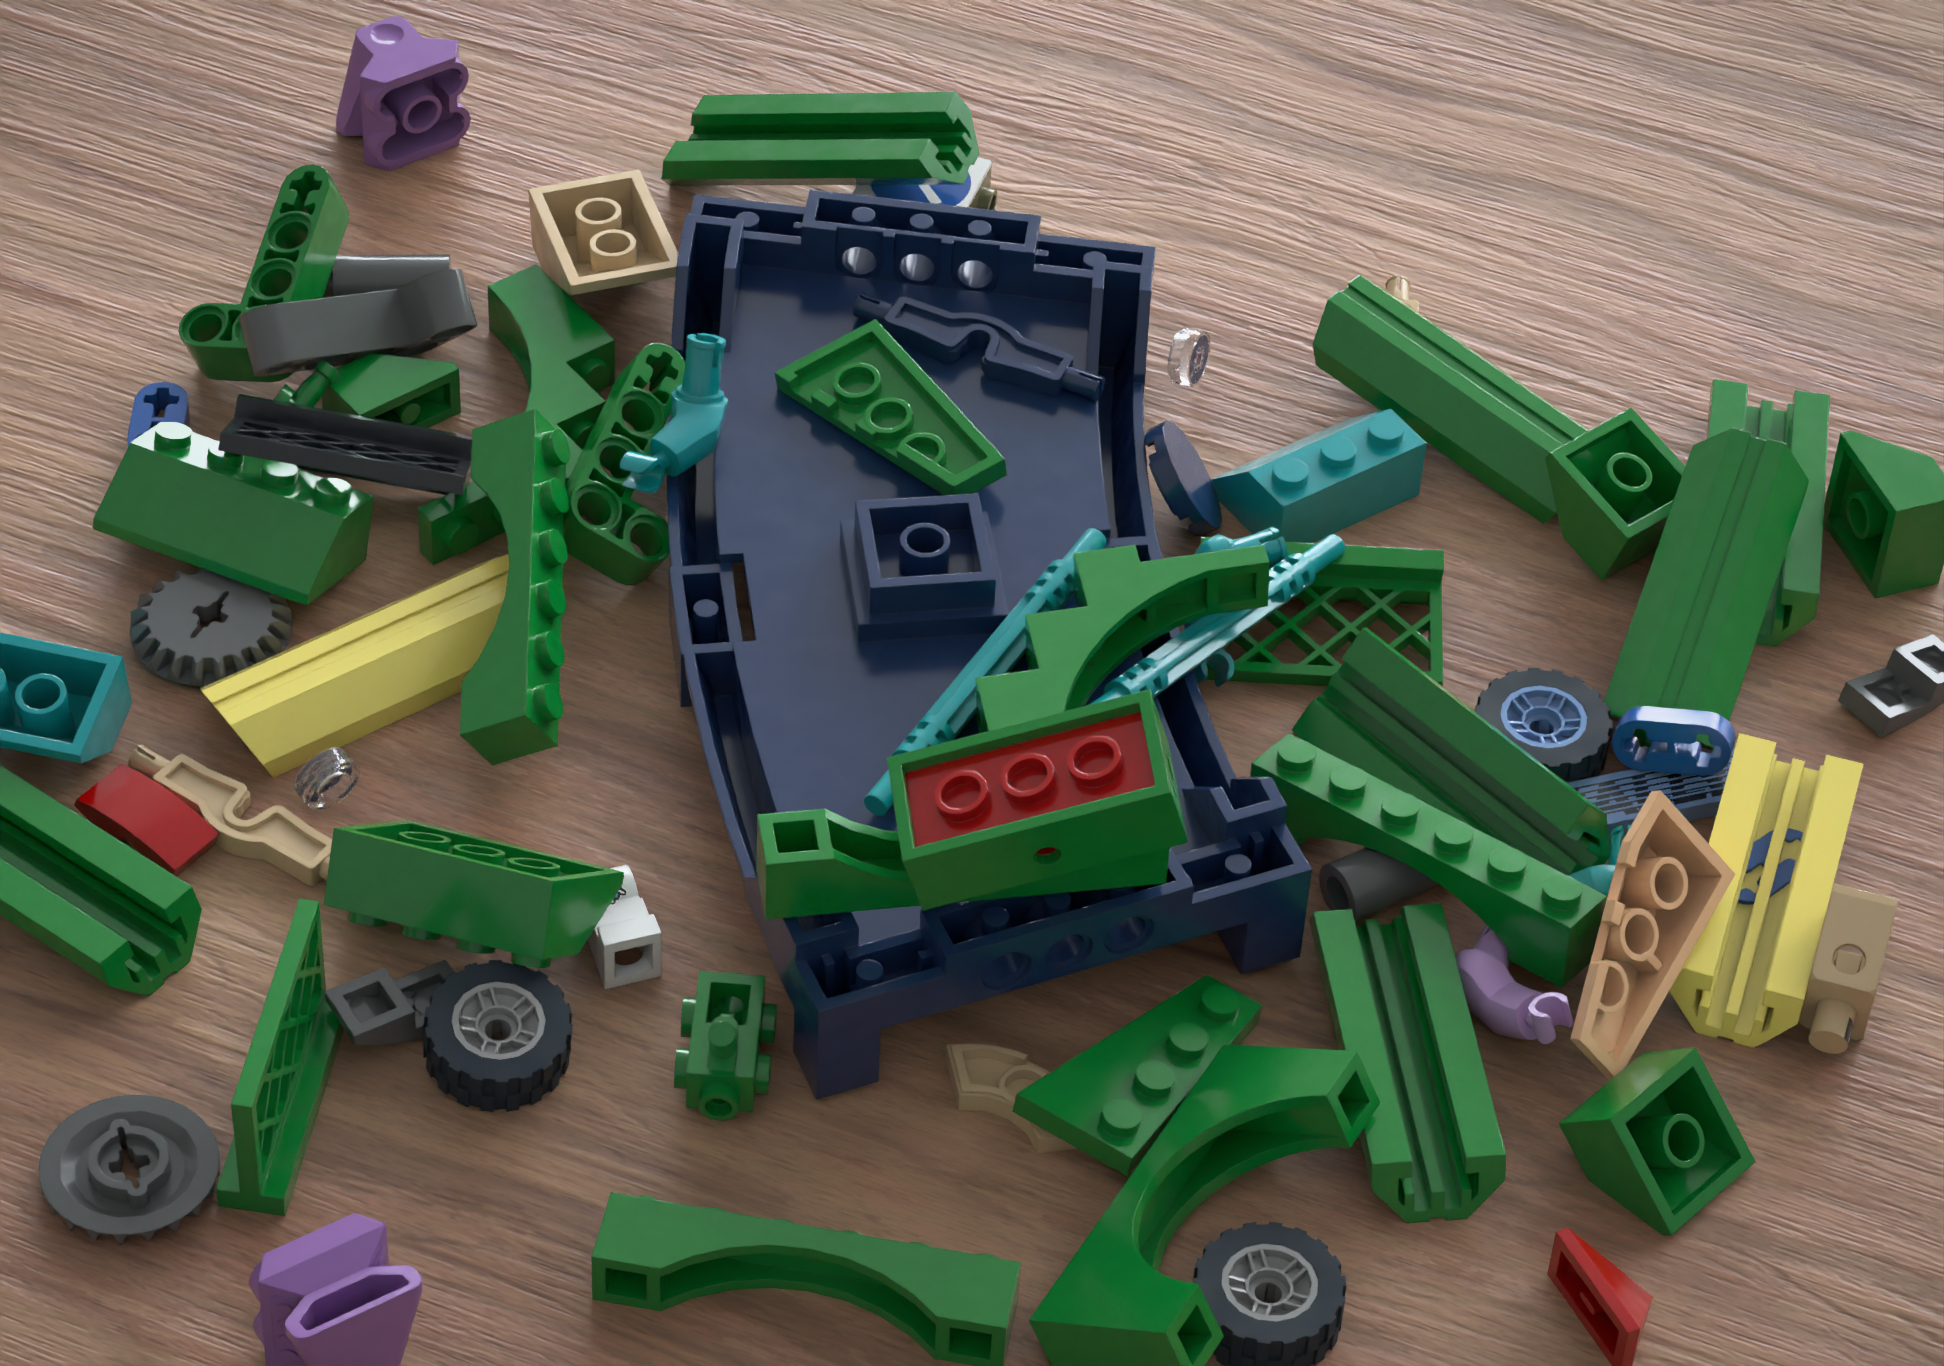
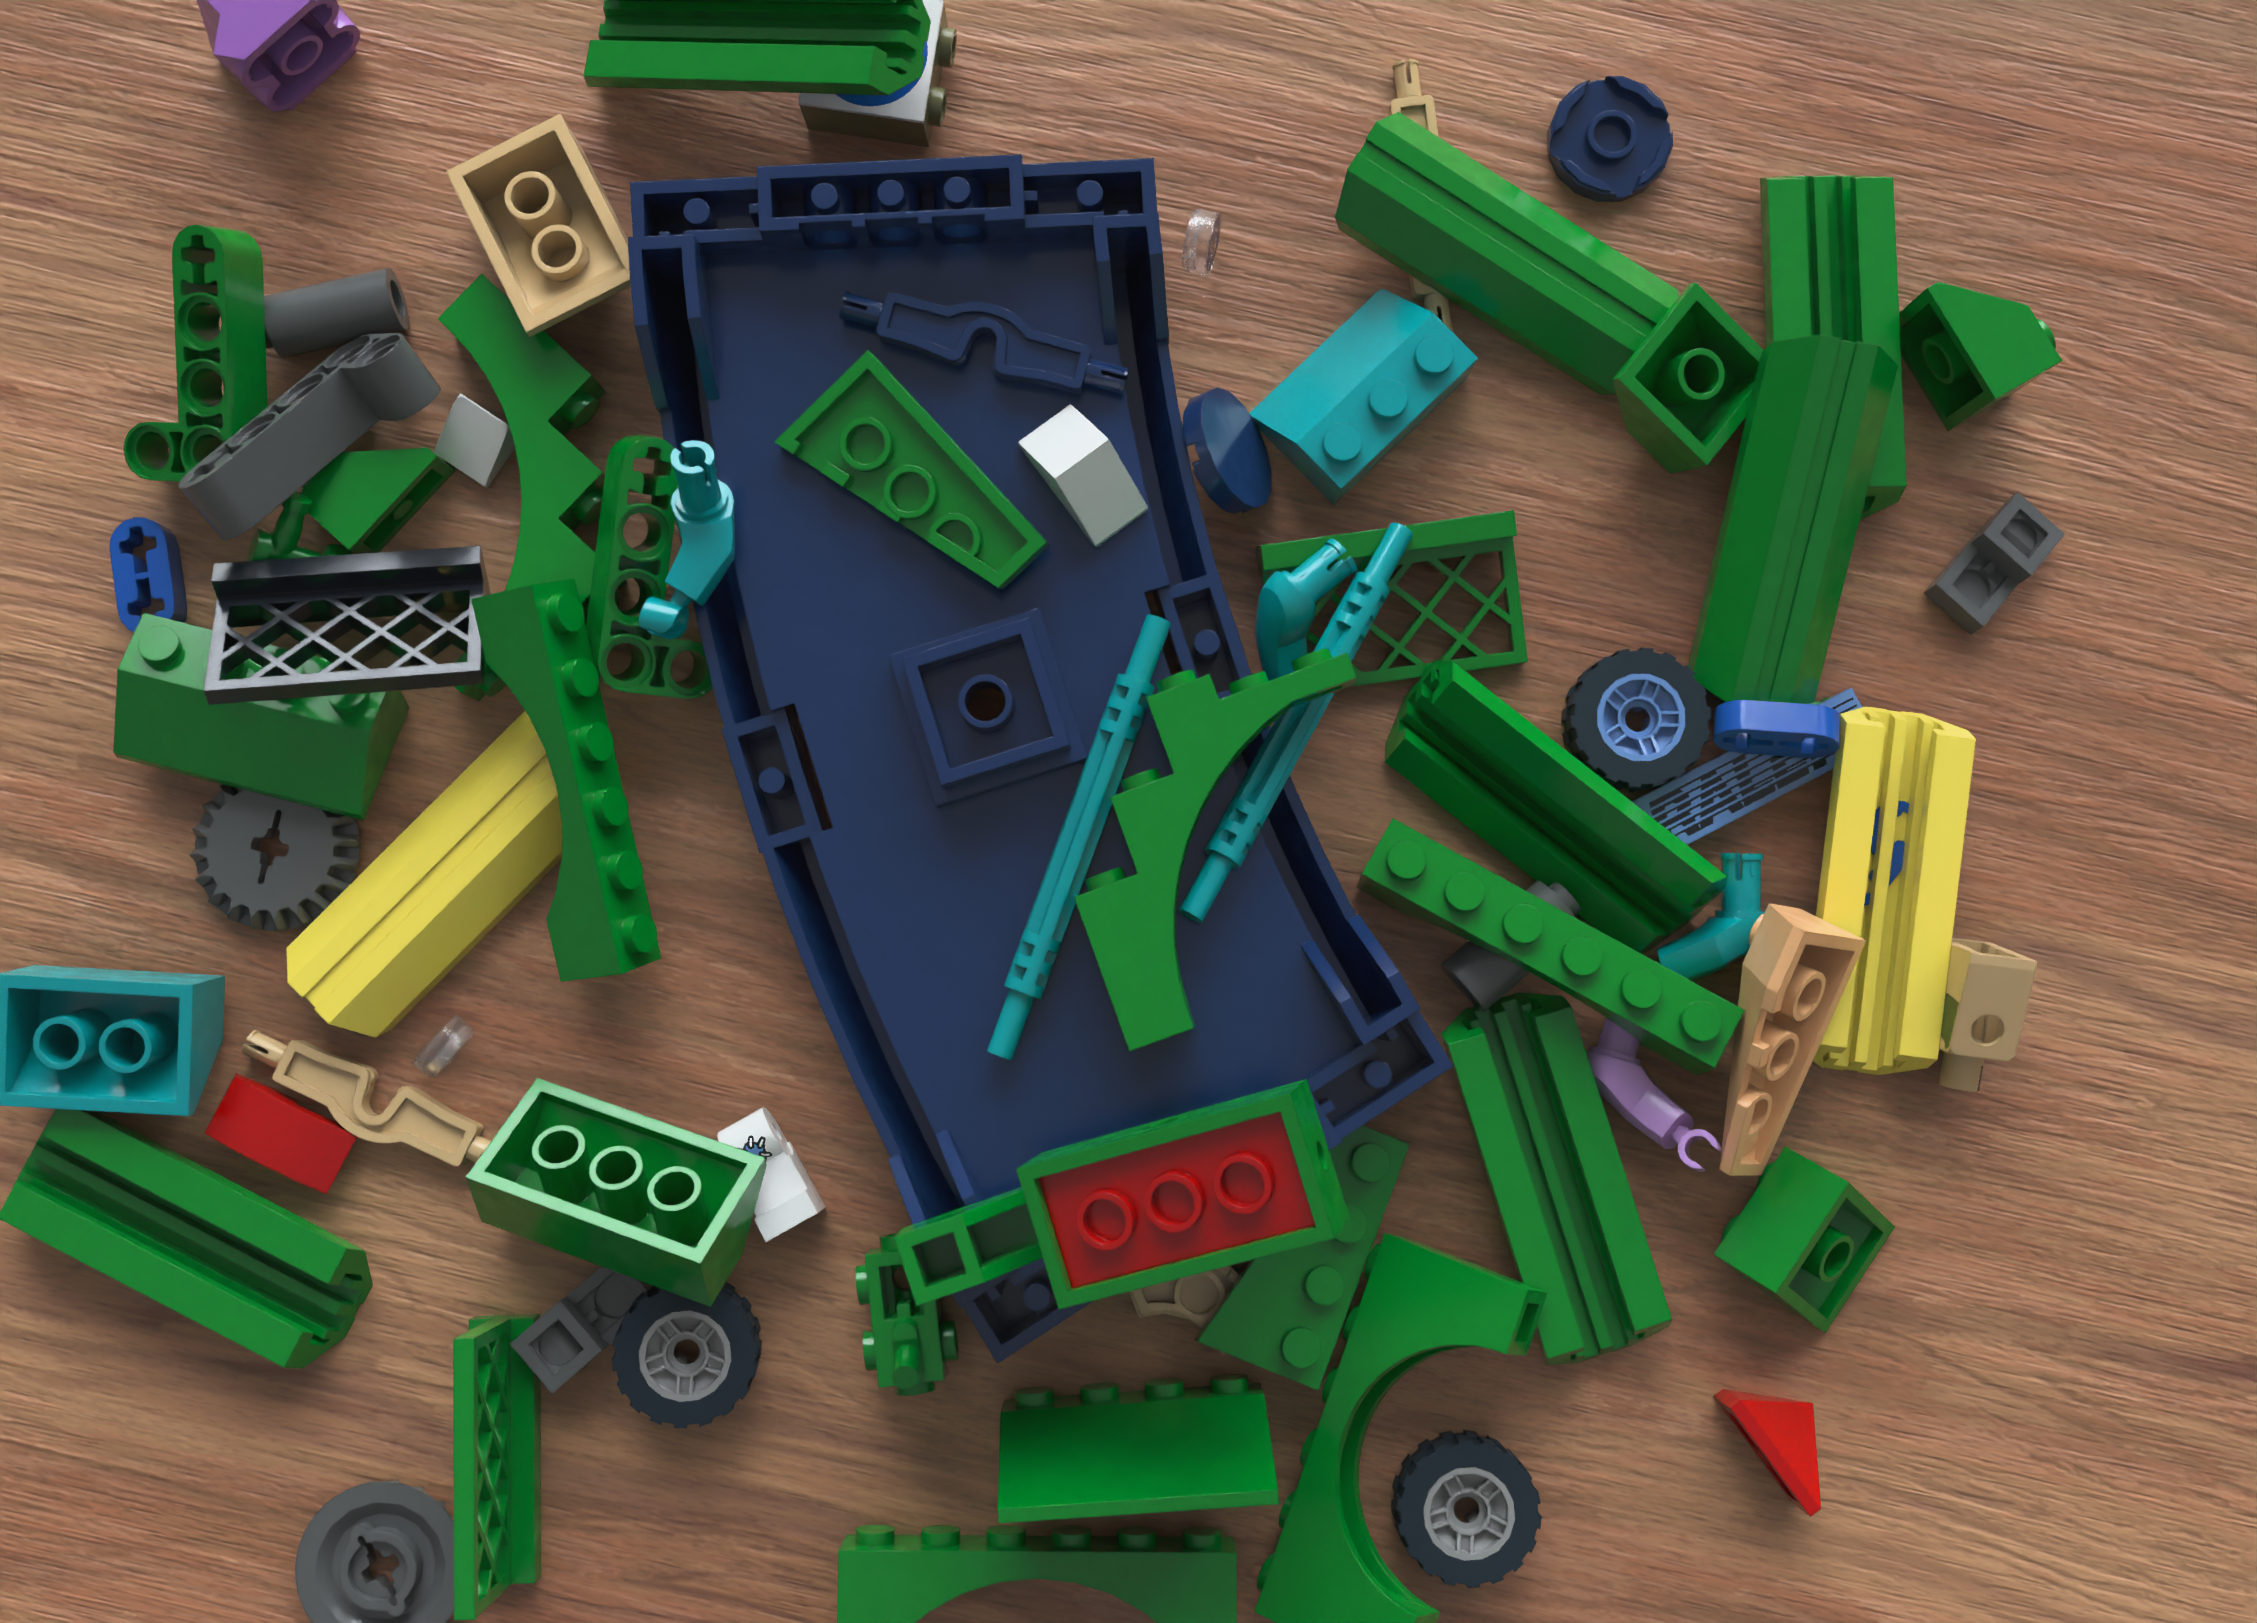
camera: 10 degrees left, 40 degrees up
none -> white slope [434,393,515,488]
none -> green slope [997,1374,1279,1523]
none -> white slope [1018,404,1148,548]
none -> dark blue tile [1547,76,1673,202]

